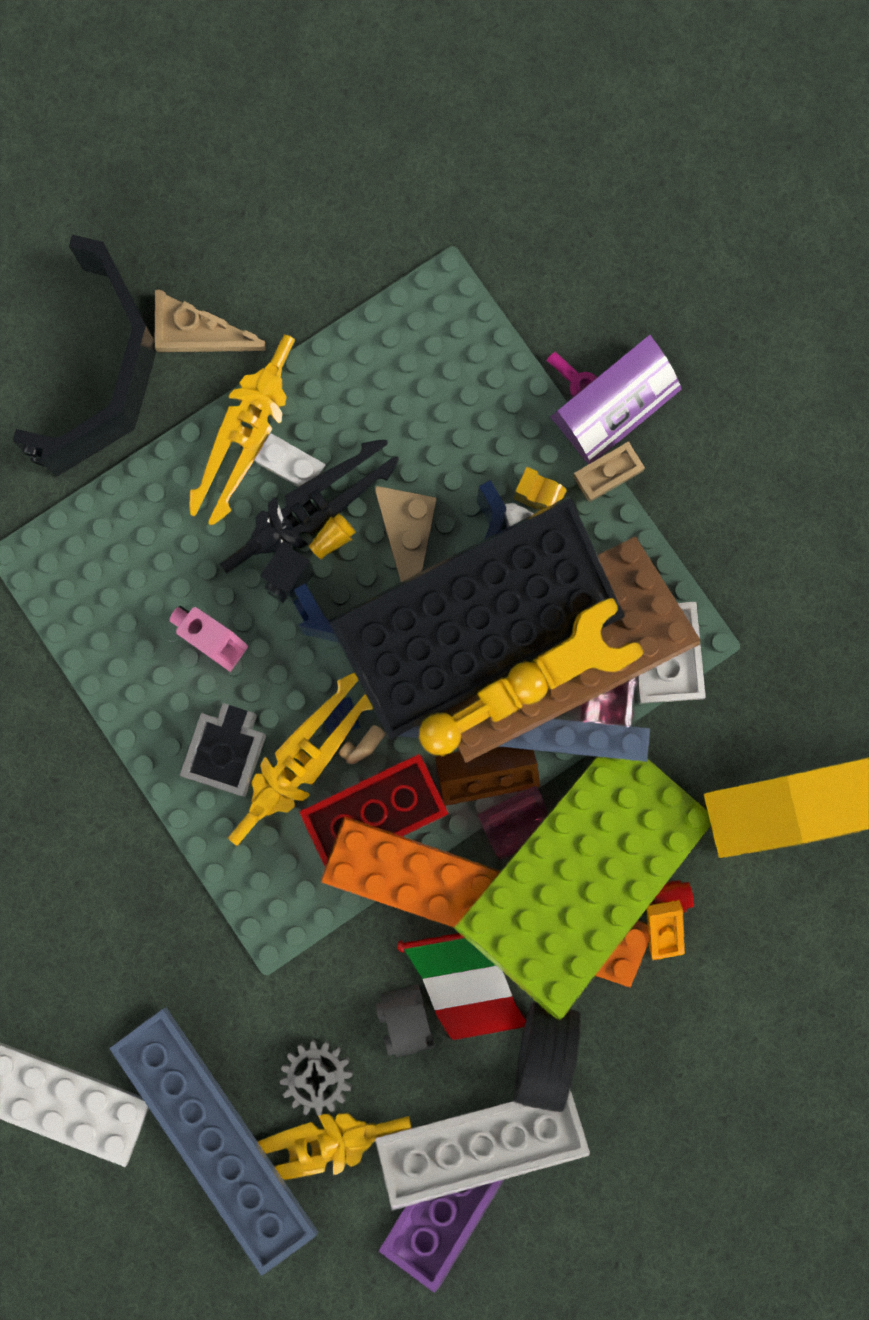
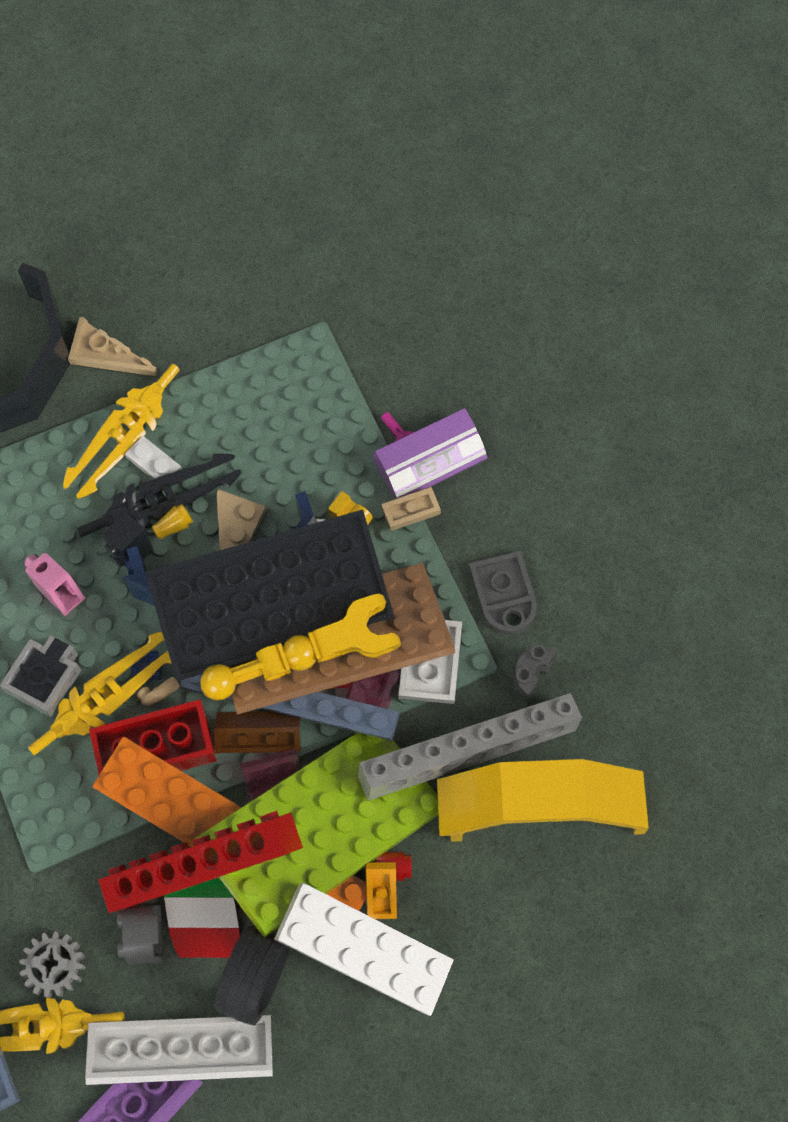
camera: 15 degrees right, 15 degrees down
none -> red brick [98,811,303,913]
none -> white plate [274,883,453,1016]
none -> light grey brick [358,693,582,801]
none -> dark grey tile [469,551,537,635]
none -> dark grey cylinder [514,644,557,704]

